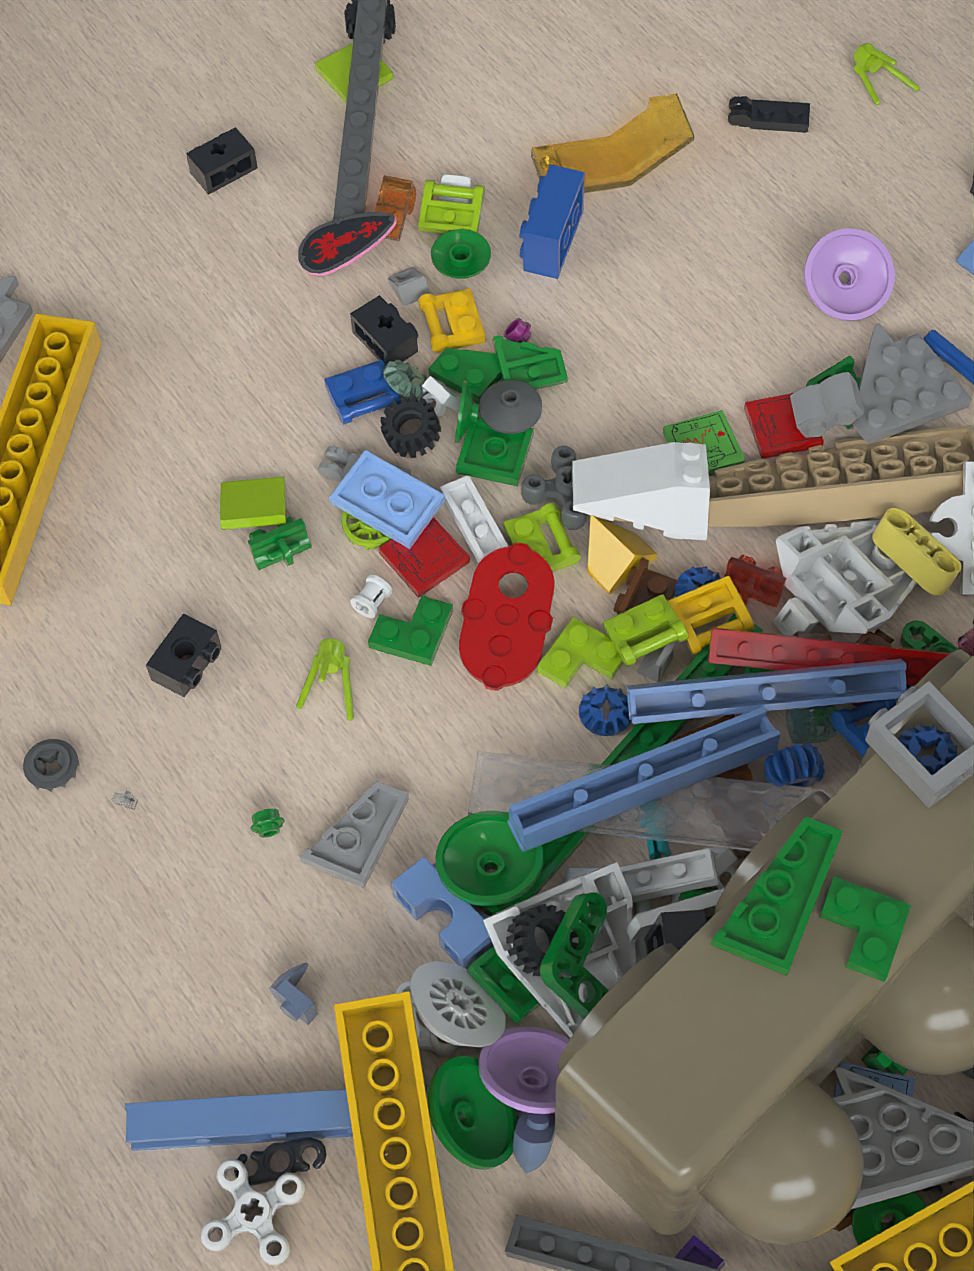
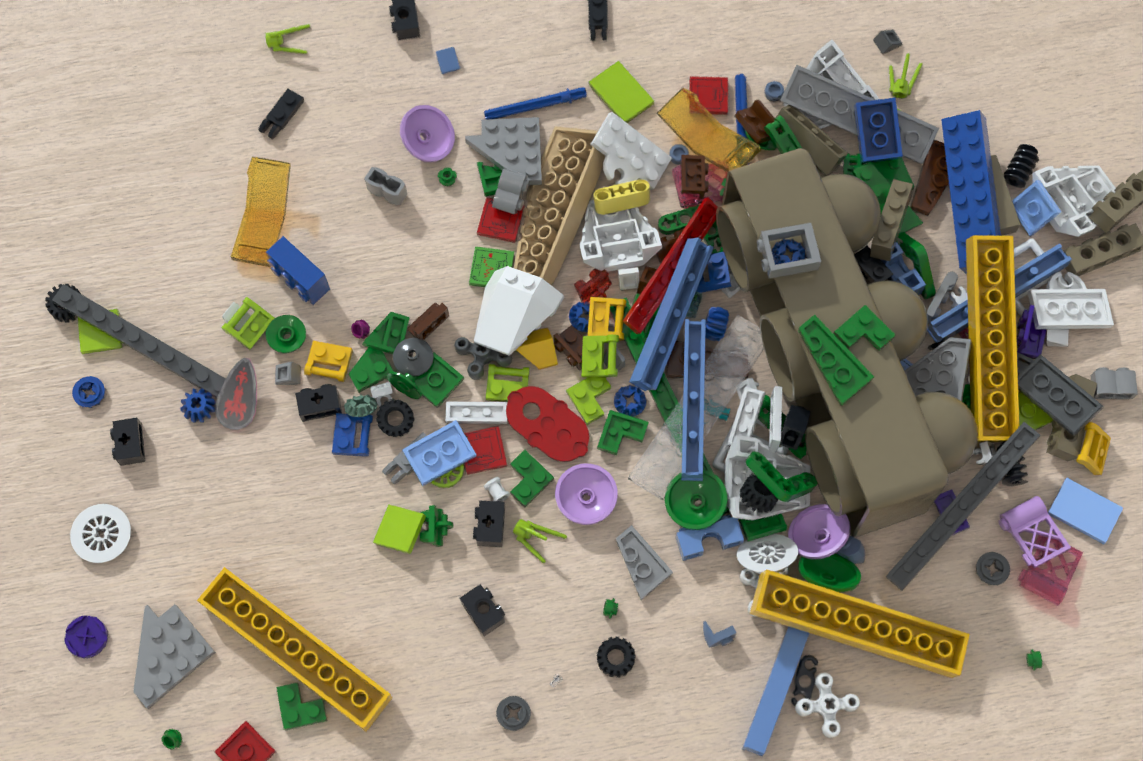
camera: 65 degrees left, 10 degrees up
clear orange plate [374,175,416,241] -> none
none -> white piece [70,504,131,563]
none -> blue gear [72,376,106,408]
none -> blue gear [180,388,216,423]
none -> light grey brick [364,167,407,205]
none -> reddish brown bracket [407,303,449,340]
none -> green plate [438,167,457,186]
none -> black brick [473,500,505,547]
none -> lavender dish [555,463,618,525]
none -> green plate [597,410,649,455]
none -> black tyre [597,636,635,678]

